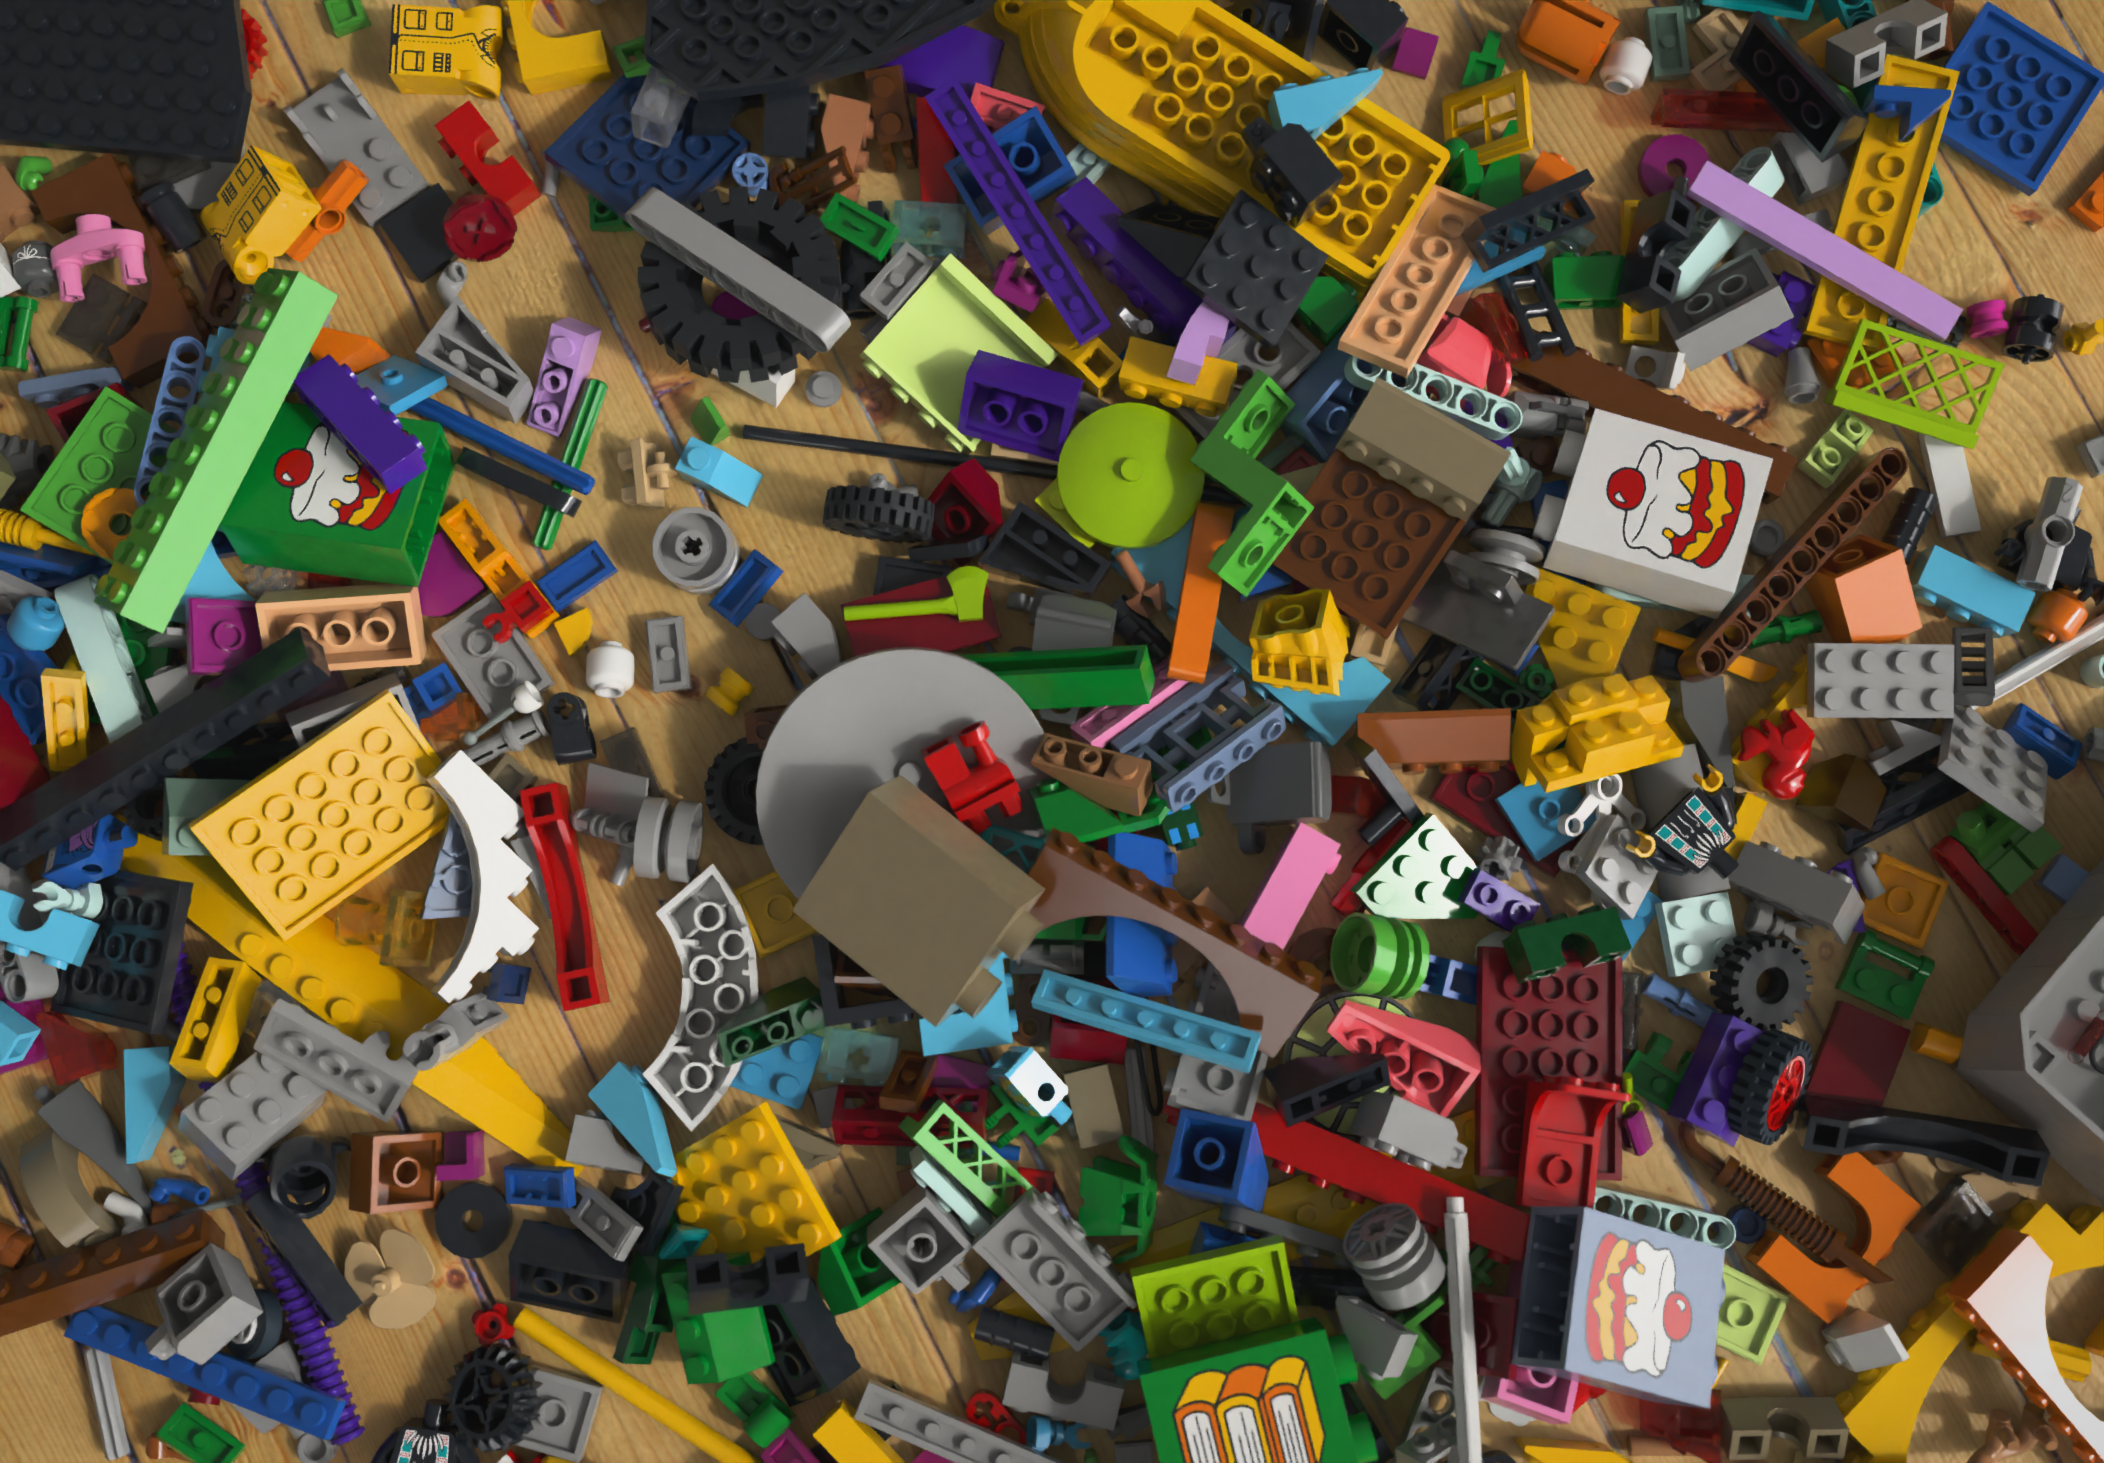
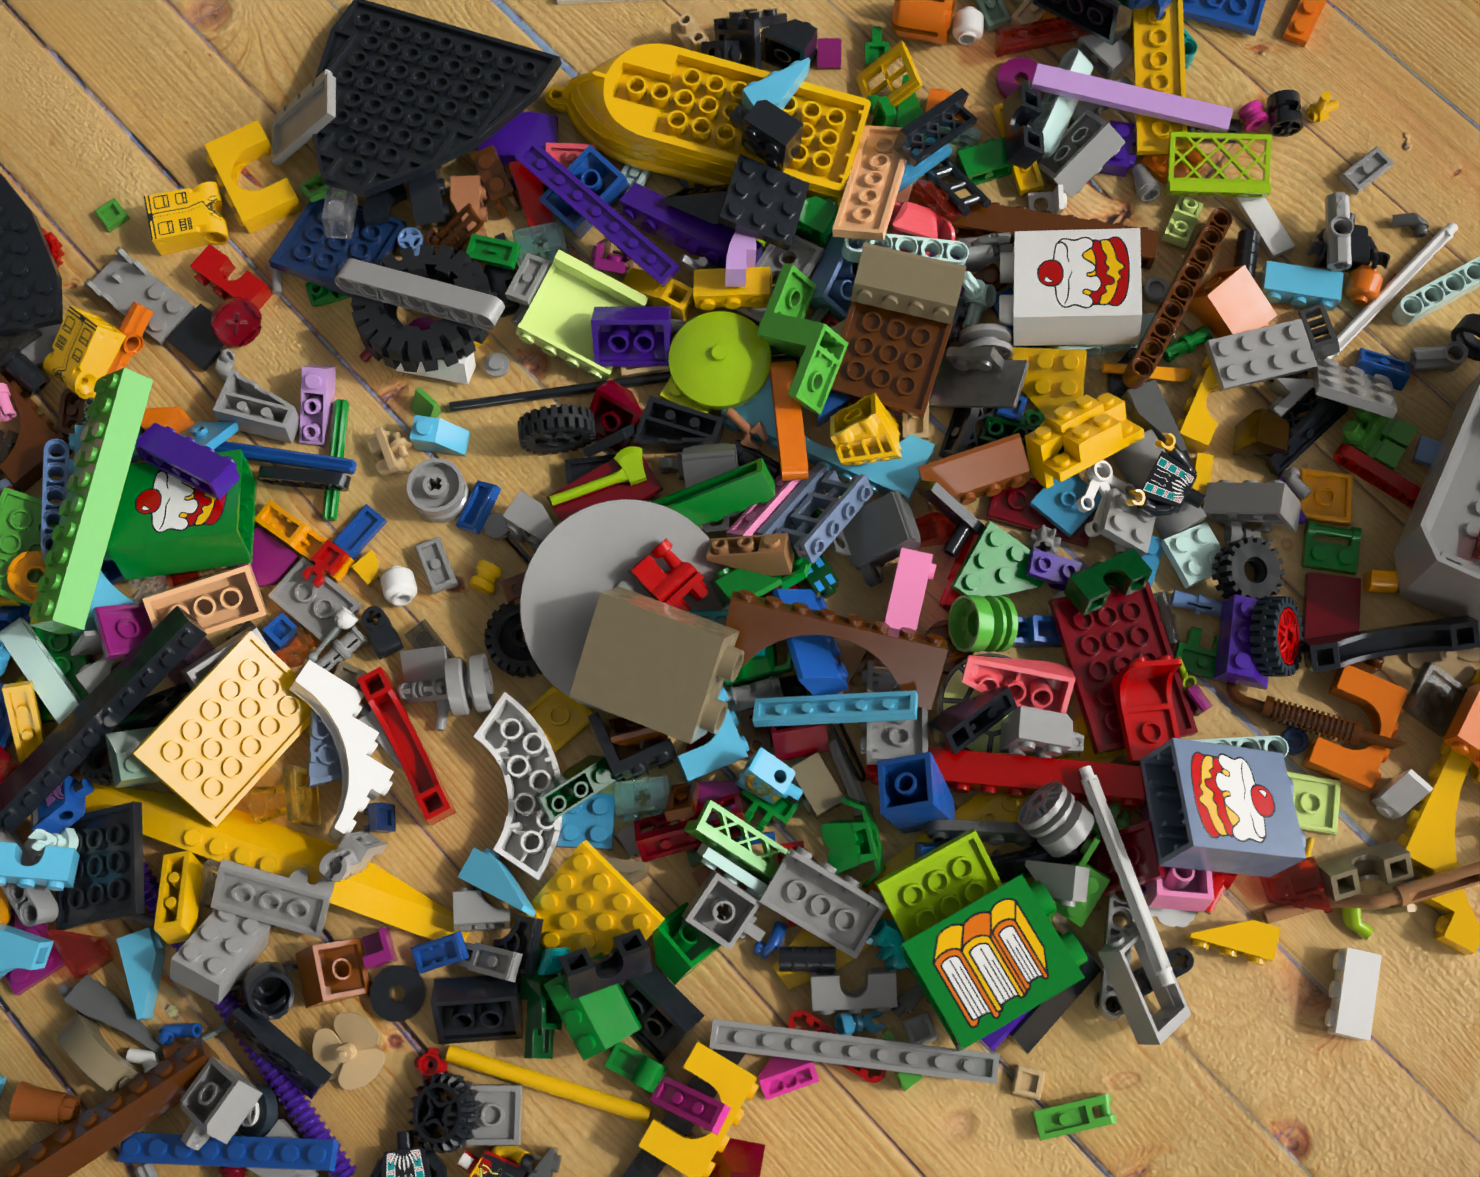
camera: 10 degrees left, 10 degrees down
red animal [1738,708,1815,800] -> none

